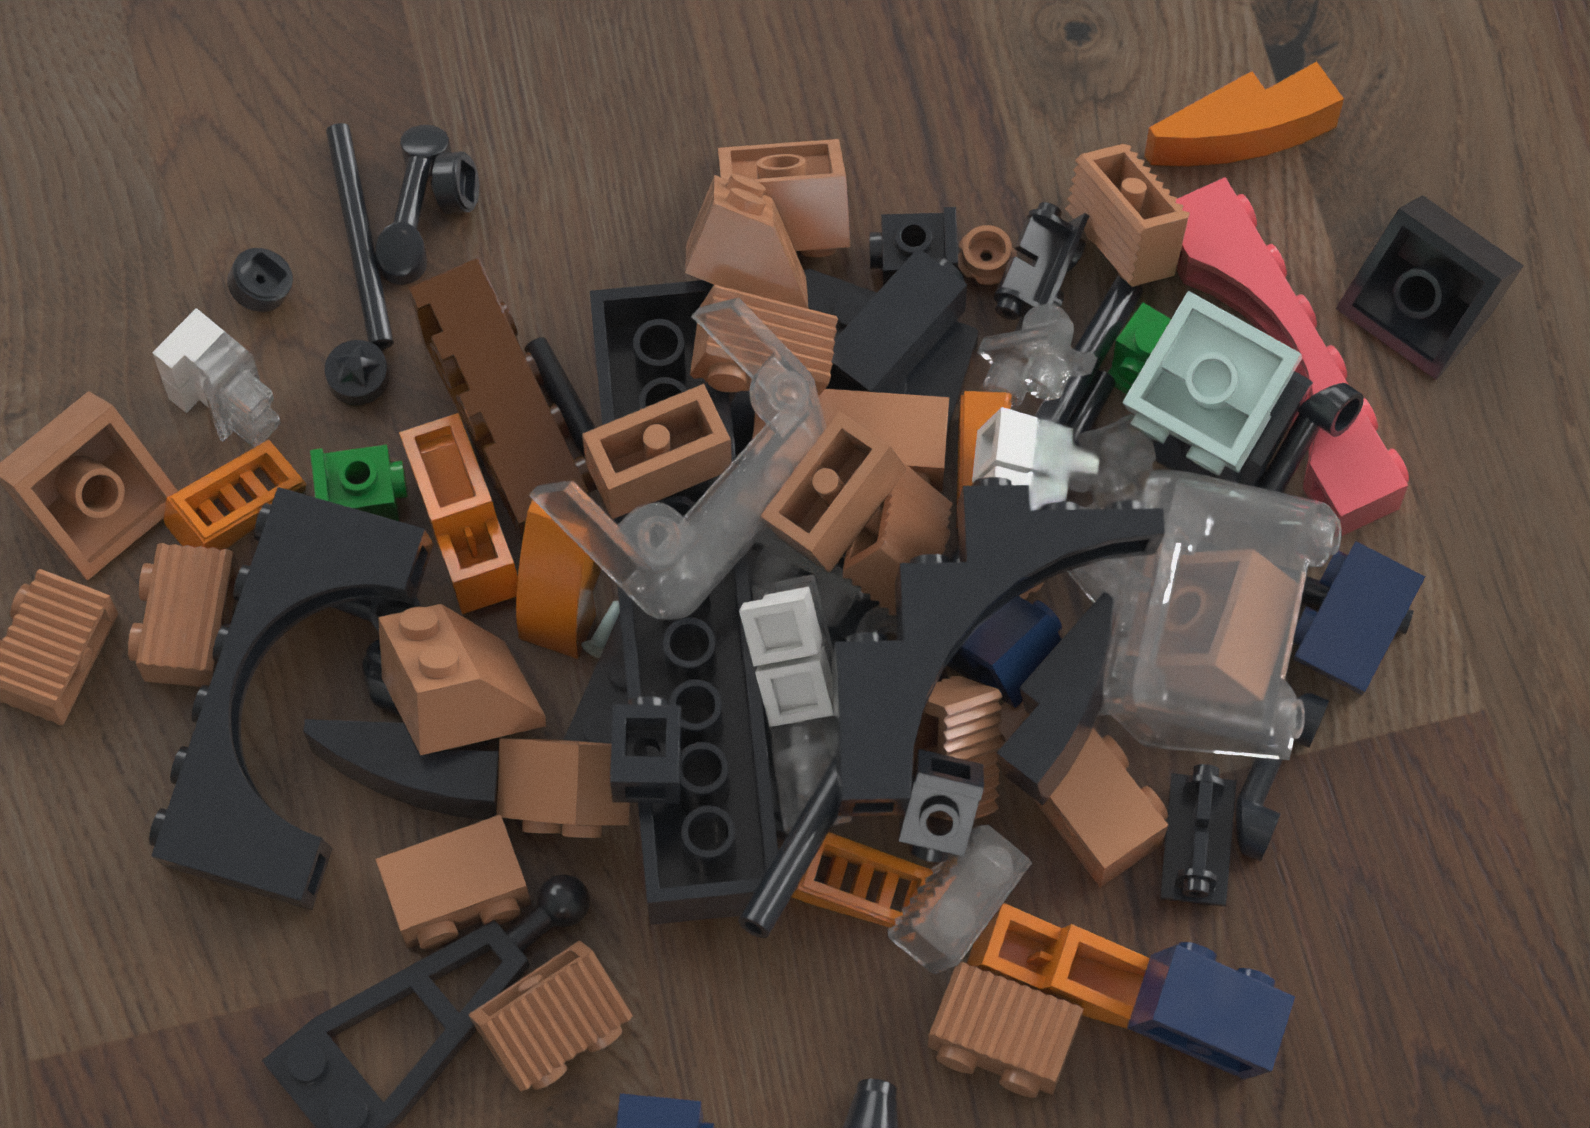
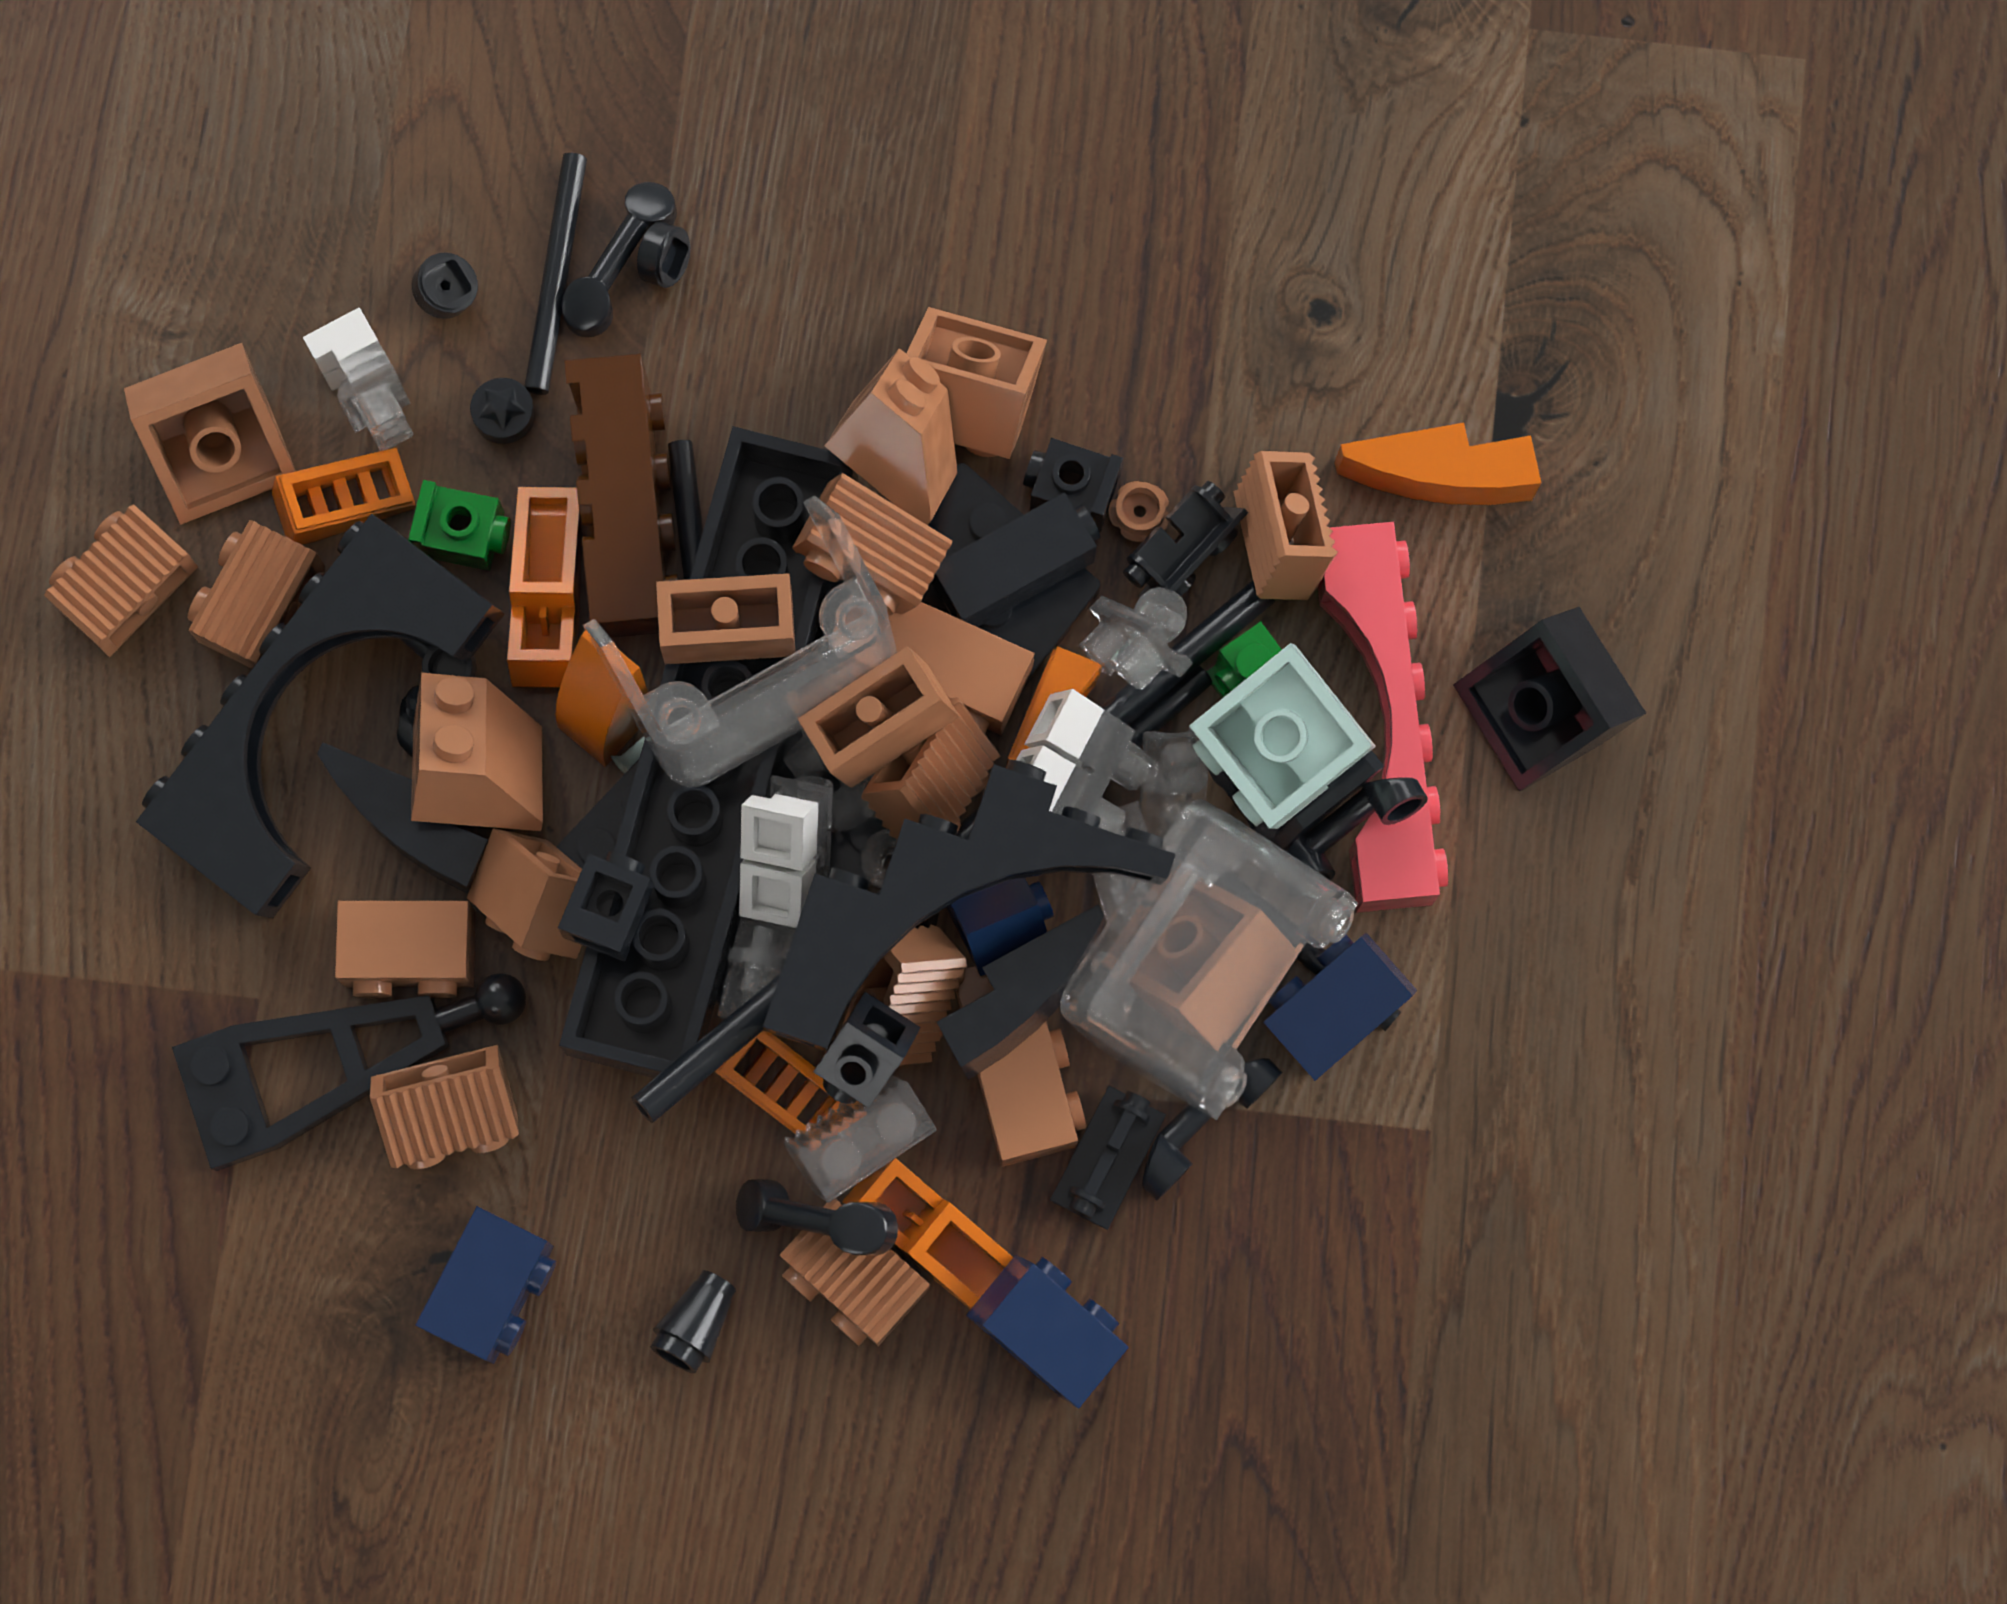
camera: 15 degrees right, 10 degrees up
none -> black bar [736,1179,898,1255]

